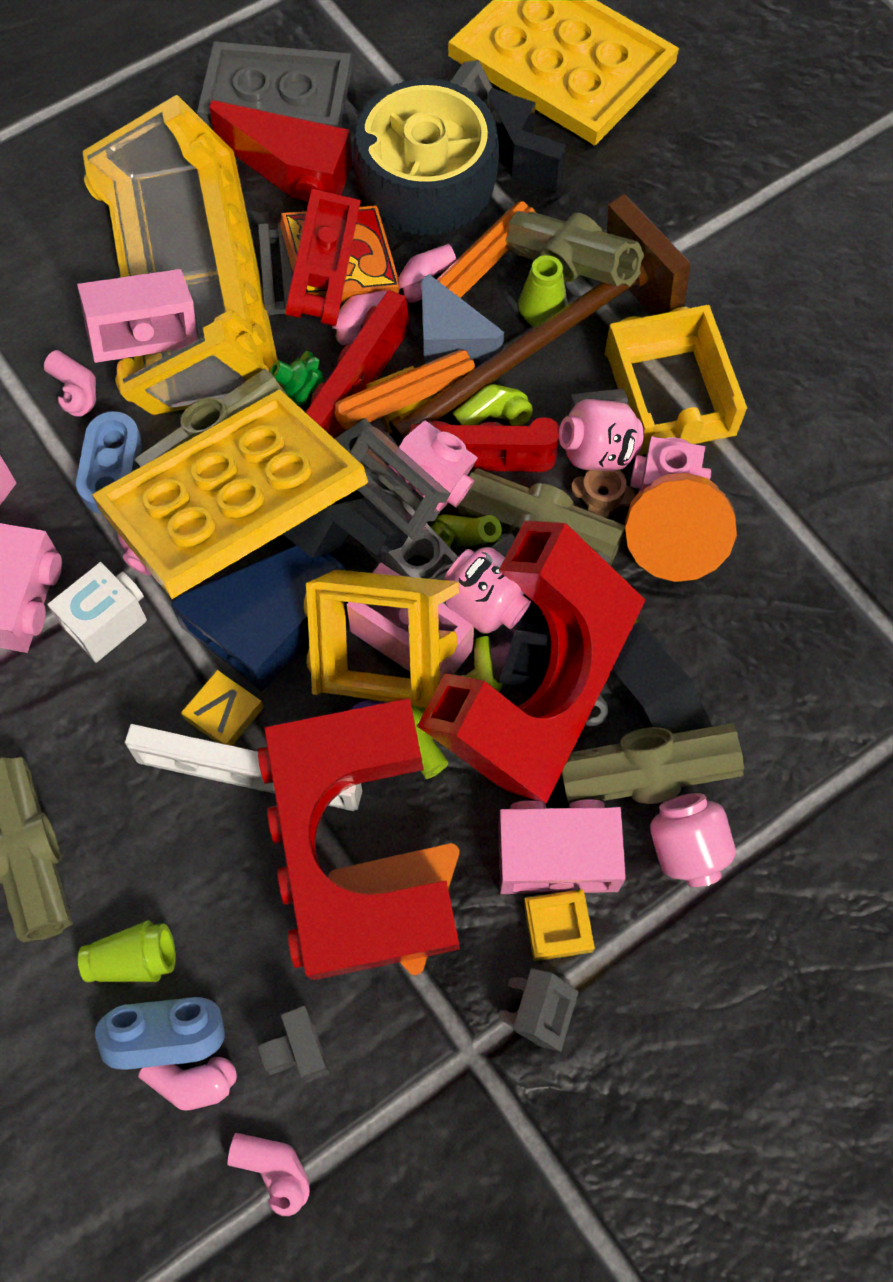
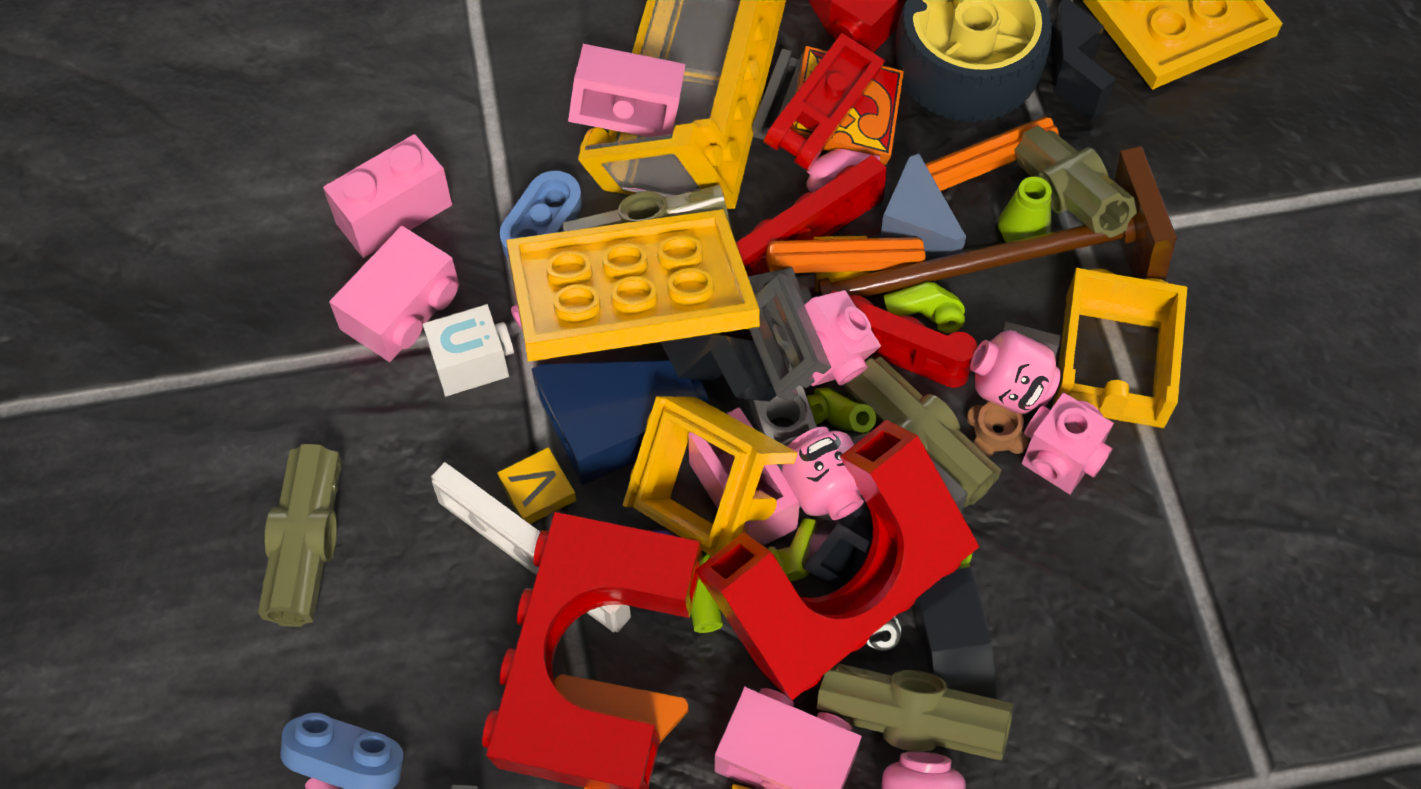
camera: 25 degrees right, 5 degrees down
bright pink arm [44,350,96,416] -> none
lime cone [78,920,176,983] -> none
green plant [270,350,324,406] -> none
bright pink arm [398,244,456,304] -> none
orange tile [625,473,737,582] -> none

